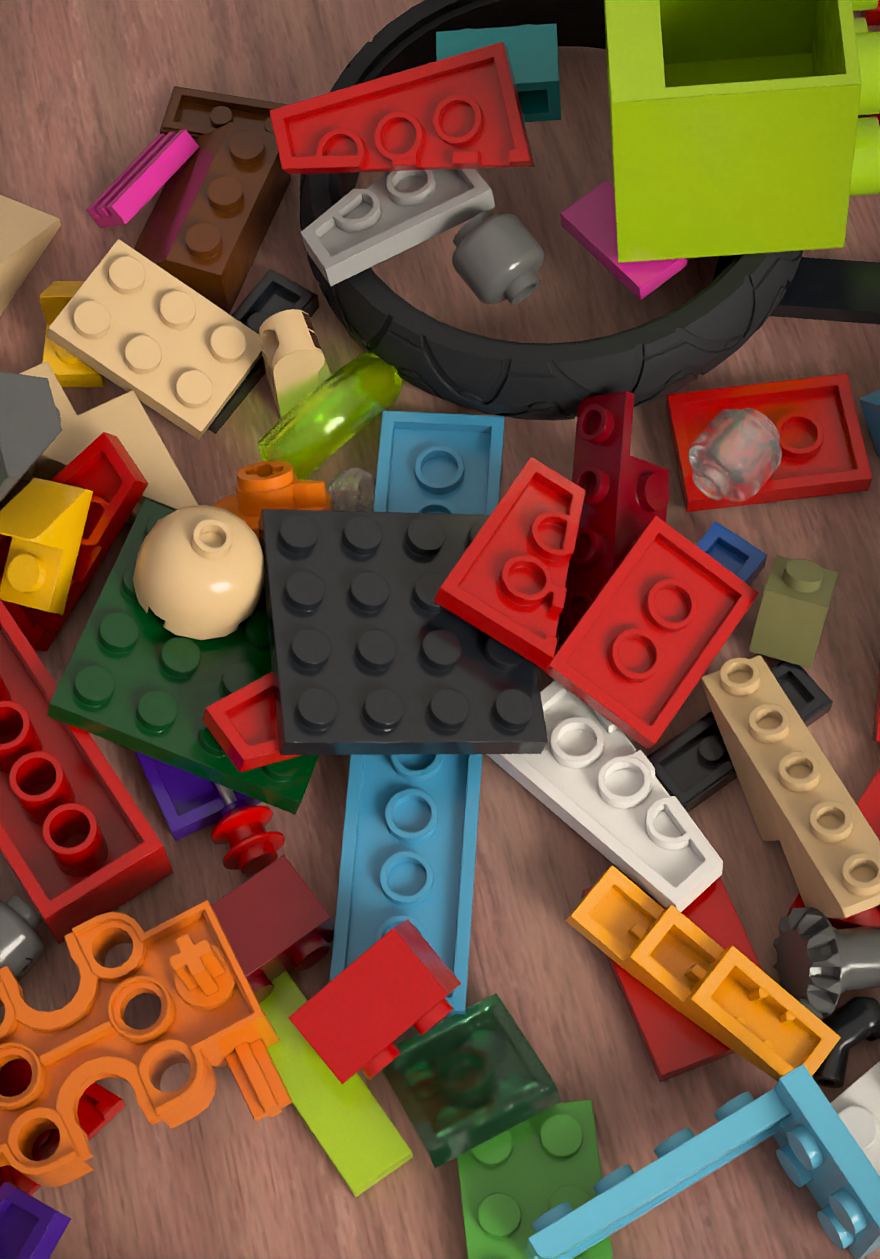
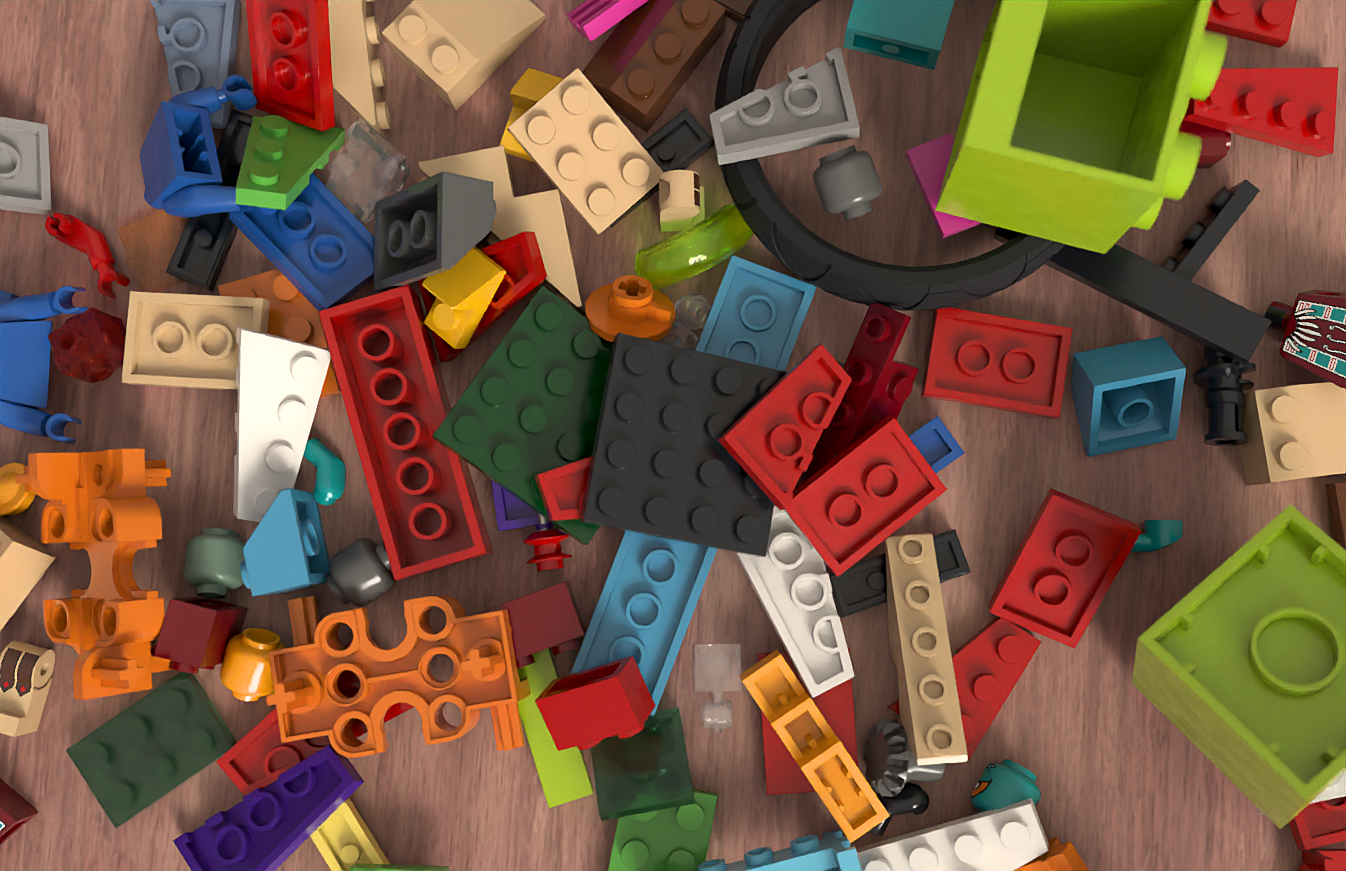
camera: 15 degrees right, 20 degrees up
tan cylinder [132,505,265,640] -> none
red wing [269,41,535,174] -> none
clear head [688,408,782,501] -> none
olive brick [749,555,839,669] -> none
none -> clear plate [692,644,741,734]

